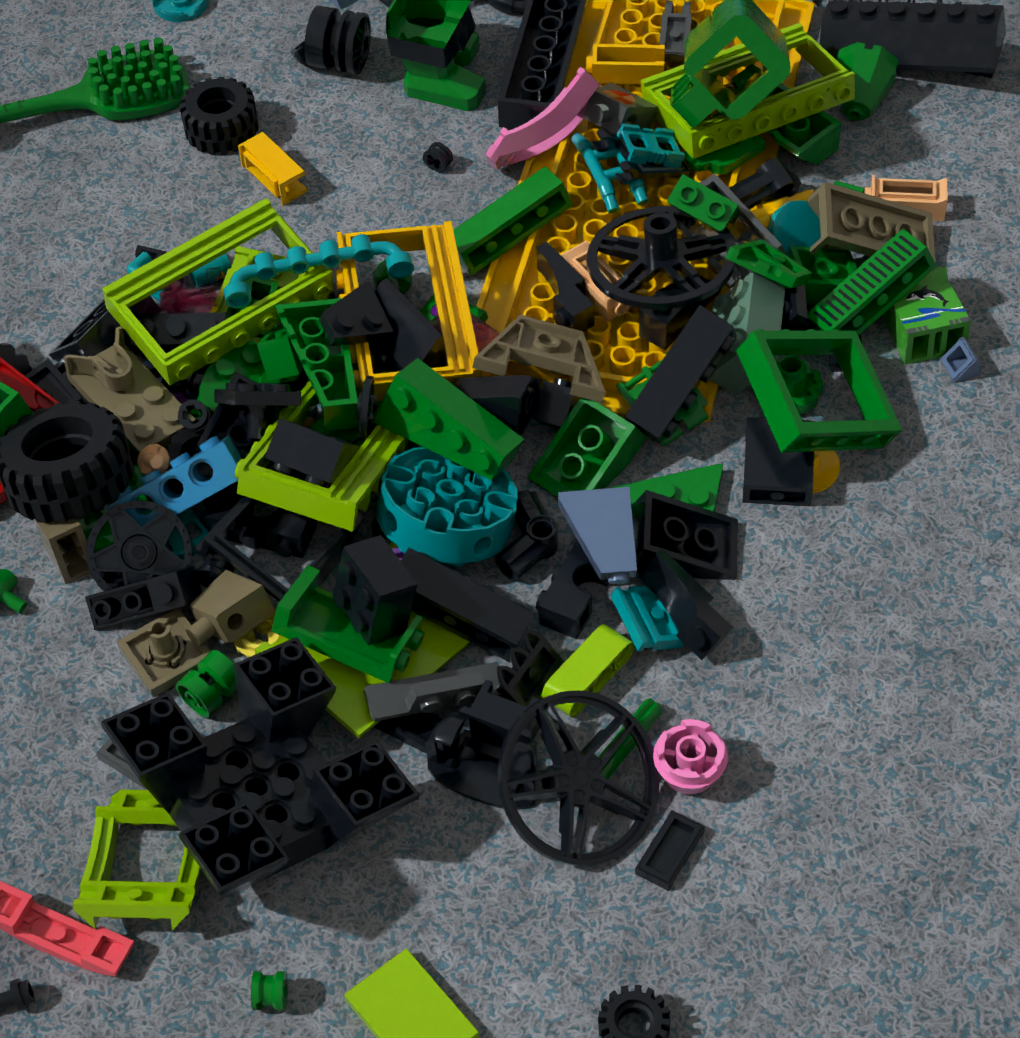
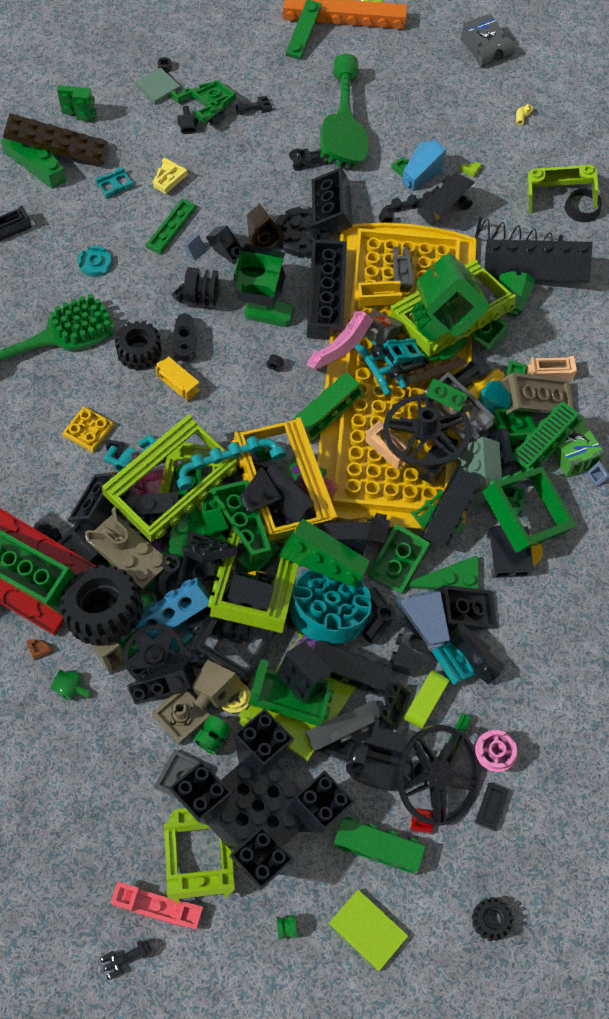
camera: 15 degrees left, 10 degrees up
light nougat plate [137,444,170,475] -> none
black wheel [357,375,377,439] -> none
dark tan wing [472,315,606,403] -> none
black slope [536,241,594,332] -> none
green wing [725,239,813,289] -> none
none -> yellow tile [62,406,115,453]
none -> black piece [173,313,196,361]
none -> green brick [333,817,425,875]
none -> dark brown plate [404,356,467,384]
none -> red tile [410,809,434,834]

